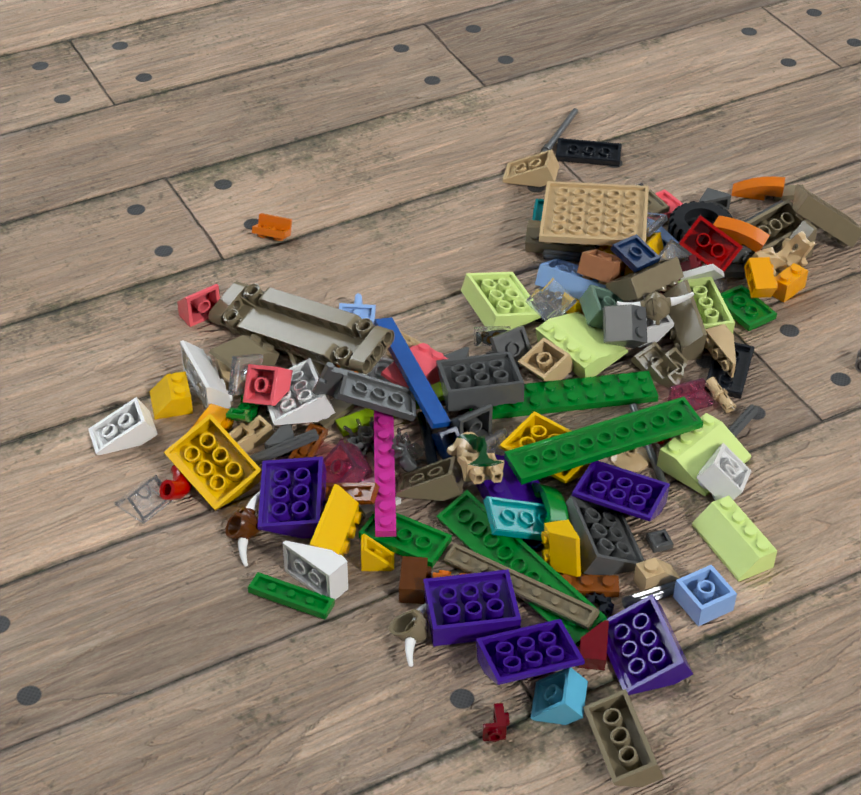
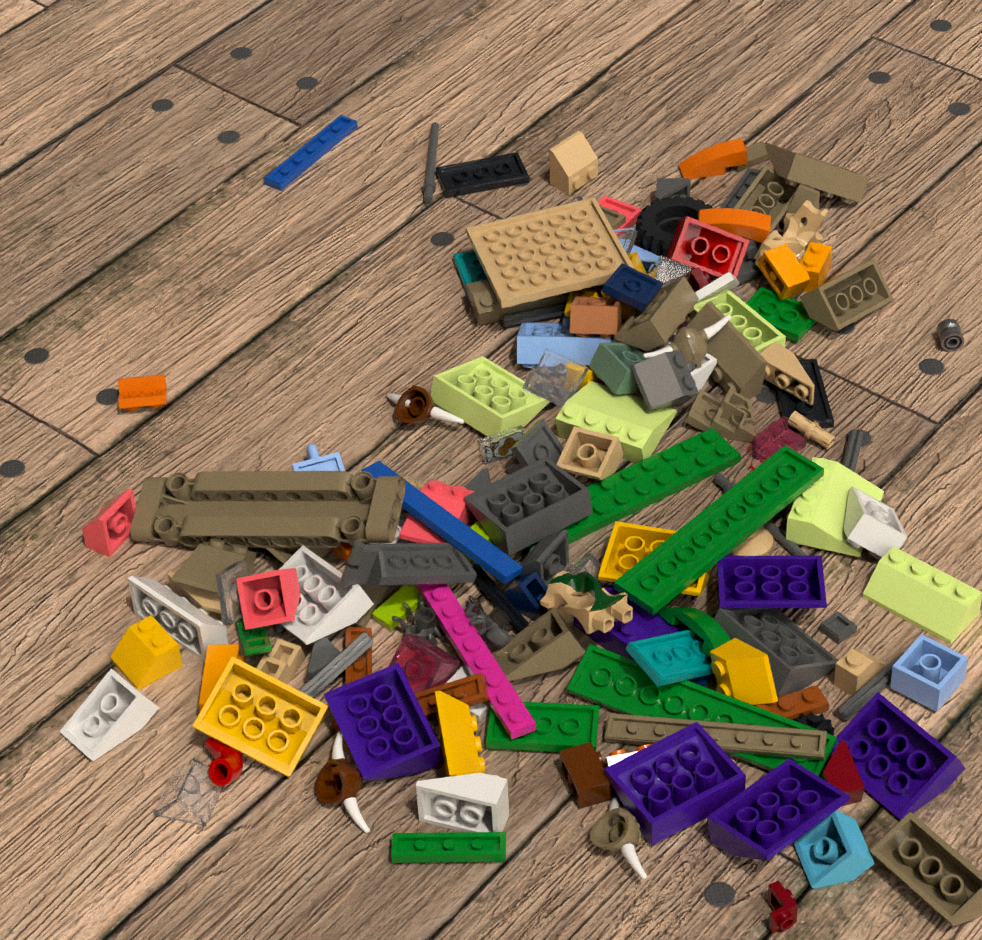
camera: 20 degrees left, 0 degrees up
yellow slope [361,534,394,571] -> none
tan slope [502,149,560,187] -> none
none -> blue tile [264,115,358,191]
none -> reddish brown helmet [386,385,464,425]
none -> tan slope [549,130,598,195]
none -> dark tan slope [800,259,894,331]

